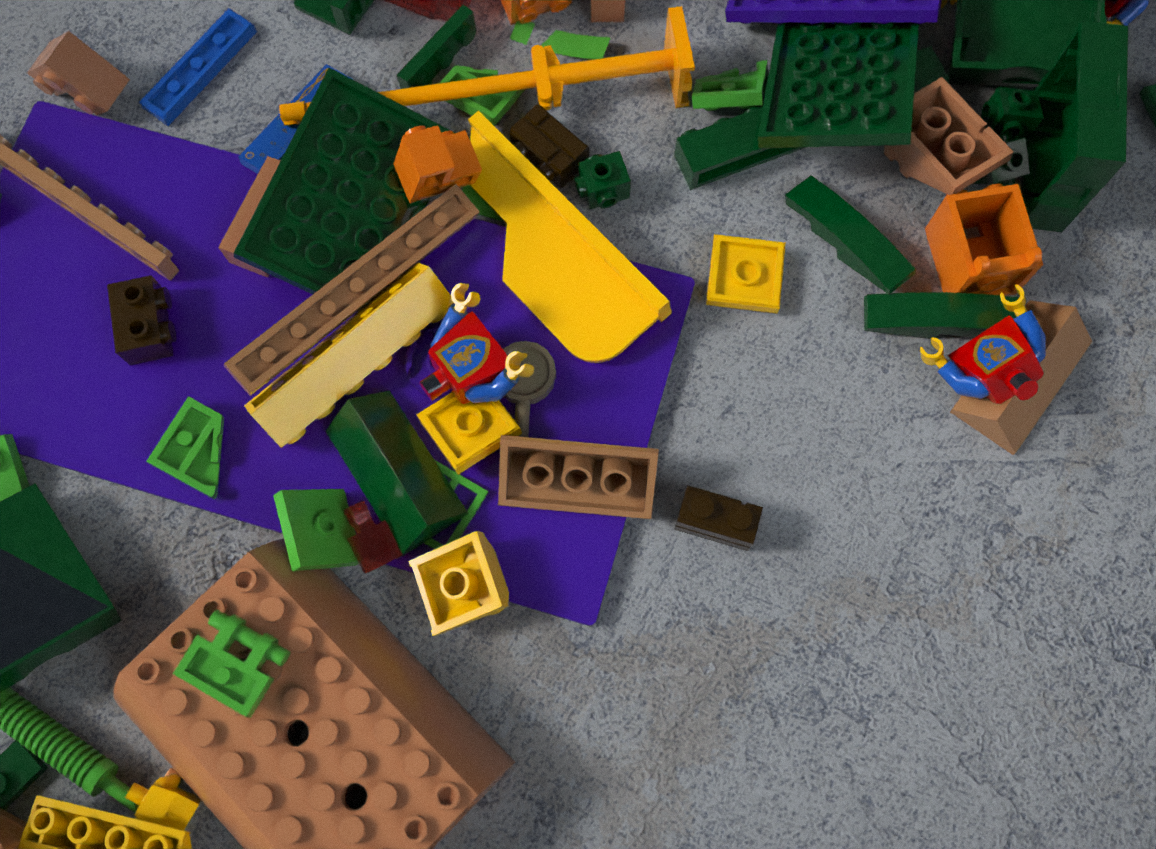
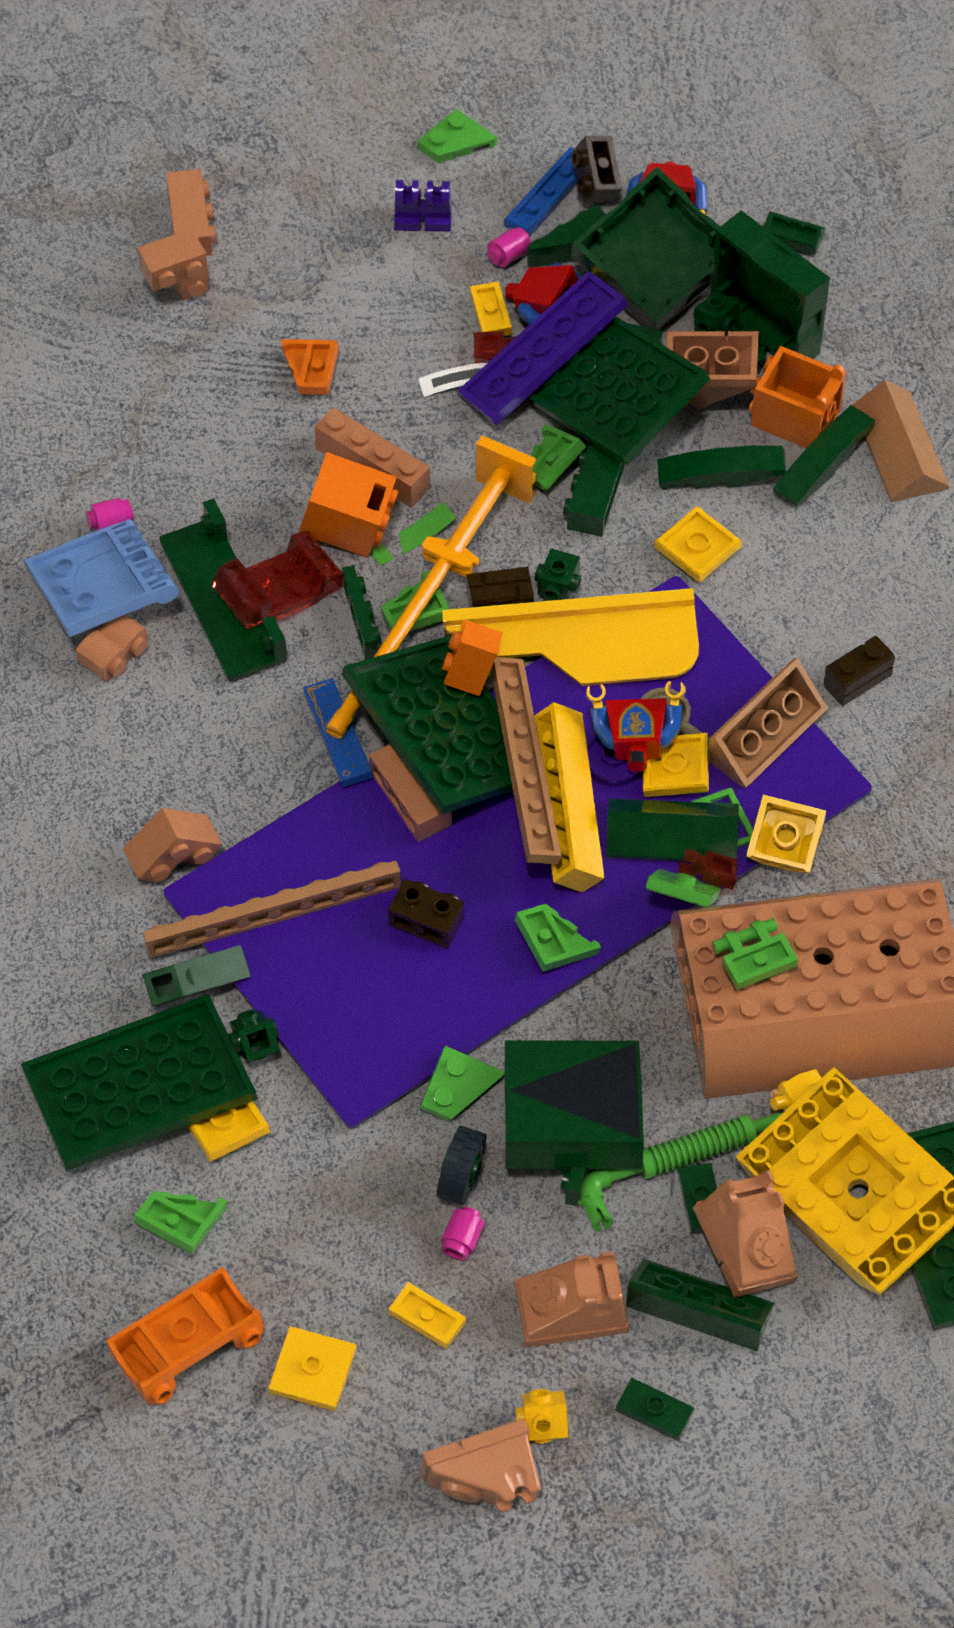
camera: 55 degrees left, 15 degrees down
blue tile [139,8,257,126] -> none
torso [920,285,1046,404] -> none

